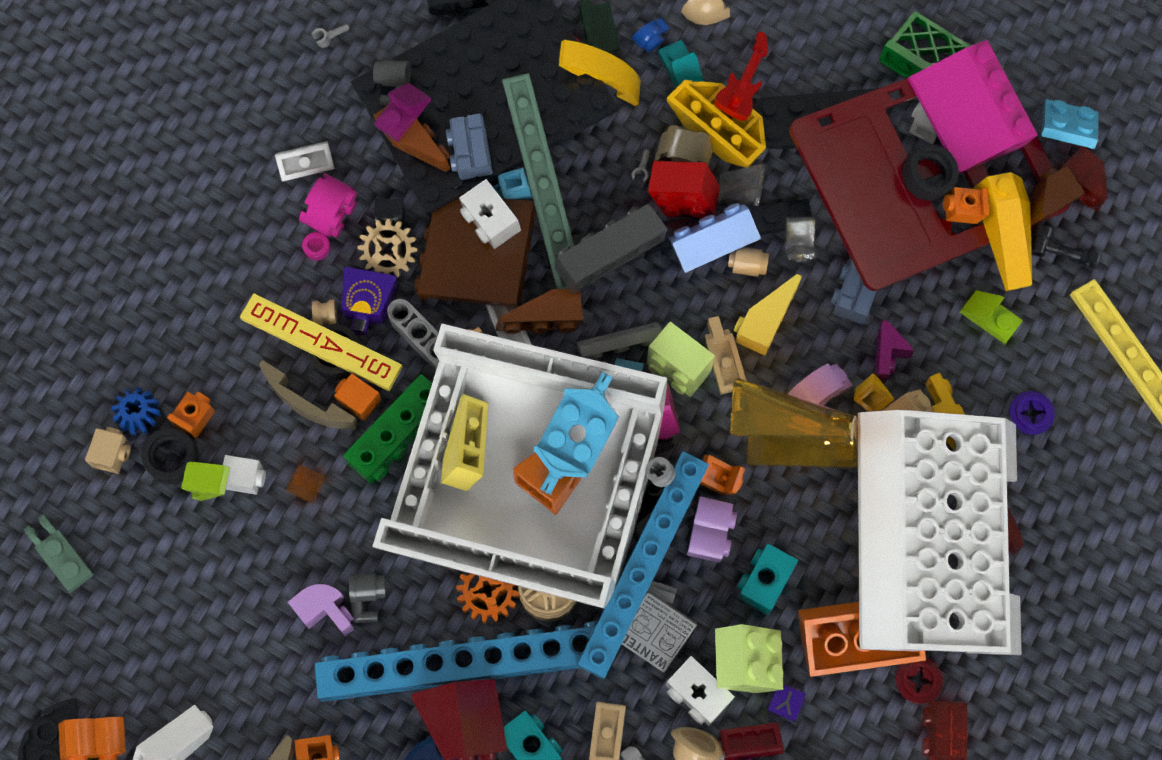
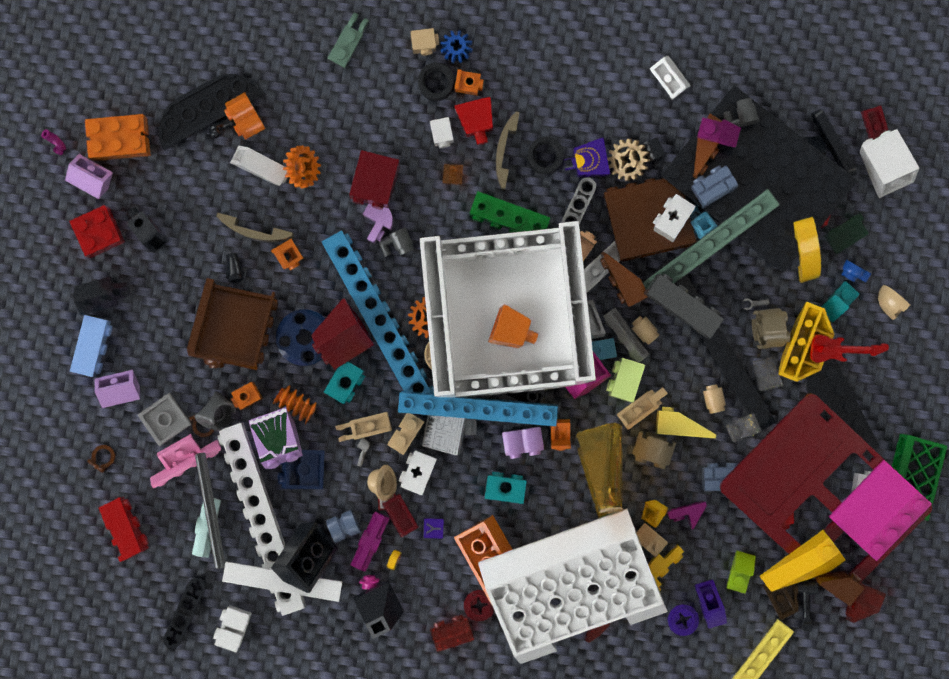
camera: 70 degrees right, 15 degrees up
lime slope [181,462,230,501] -> none
light yellow tile [240,293,403,391] -> none
dark pink brick [299,173,358,238] -> none
dark pink tile [302,232,331,261] -> none
light grey hand [312,24,350,48] -> none
tan wheel [312,299,338,326] -> none
orange brick [334,373,381,422] -> none
light yellow slope [441,394,489,491] -> none
medium azure plate [533,372,619,495] -> none
light grey bush [645,457,676,487] -> none
red brick [648,161,720,218] -> none
light blue brick [669,203,761,273] -> none
yellowish green brick [715,624,783,693] -> none
lavender brick [786,363,853,418] -> none
black tyre [902,145,959,201] -> none
orange brick [943,187,989,224] -> none
medium azure plate [1041,99,1099,149] -> none
none -> orange gear [283,145,321,188]
none -> dark red slope [349,150,400,210]
none -> tan piece [387,413,425,455]
none -> red torso [454,97,493,145]
none -> tan brick [631,316,660,345]
none -> dark tan brick [632,431,676,469]
none -> dark purple slope [694,579,727,629]
none -> dark brown wing [762,583,798,620]

